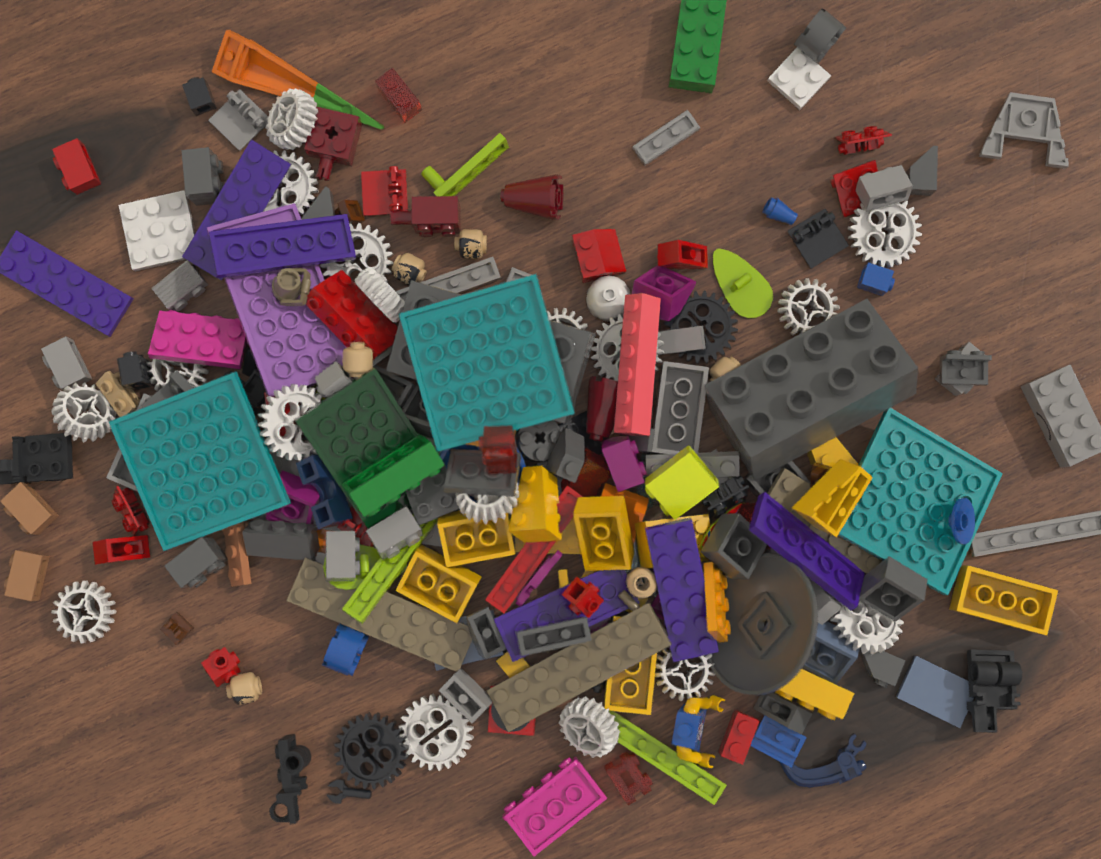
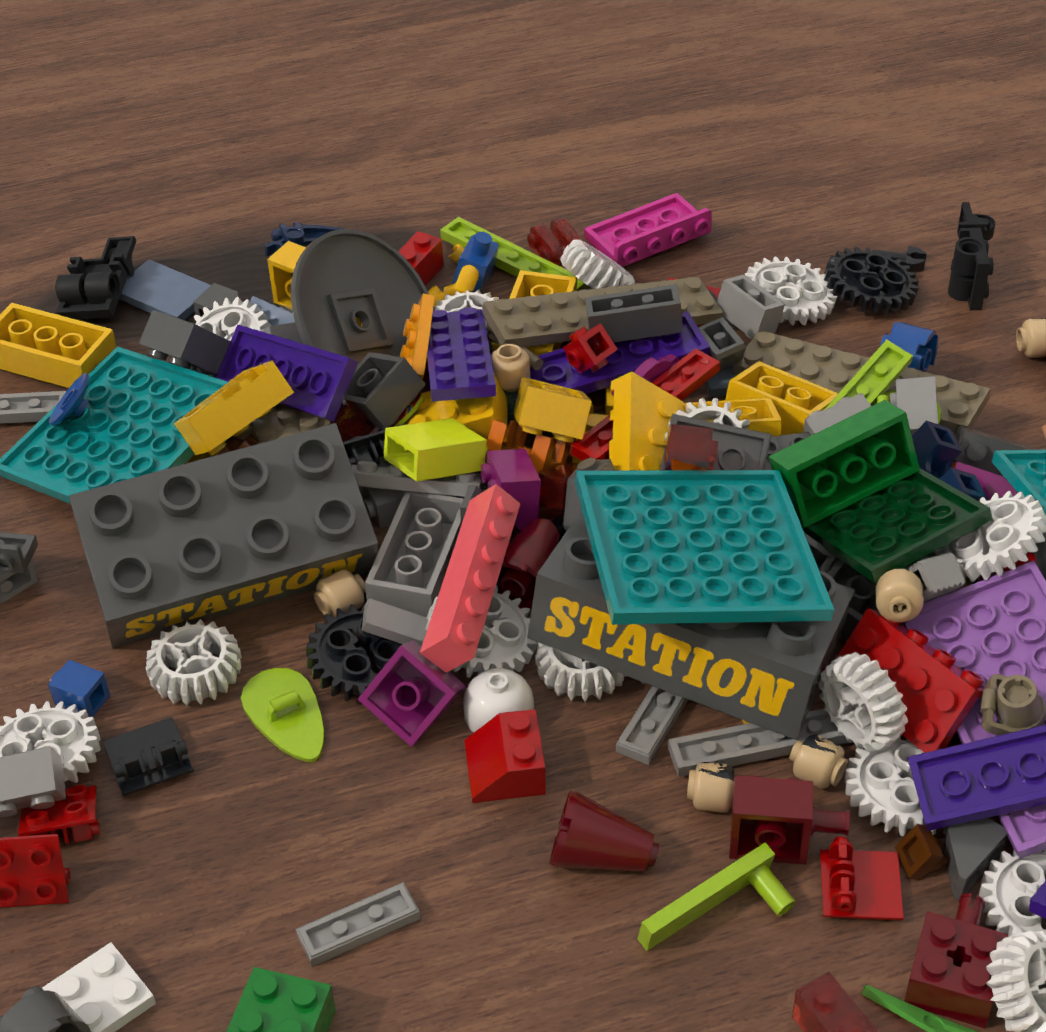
camera: 170 degrees left, 40 degrees down
red slope [657,240,708,269] -> none
blue cone [762,197,798,225] -> none

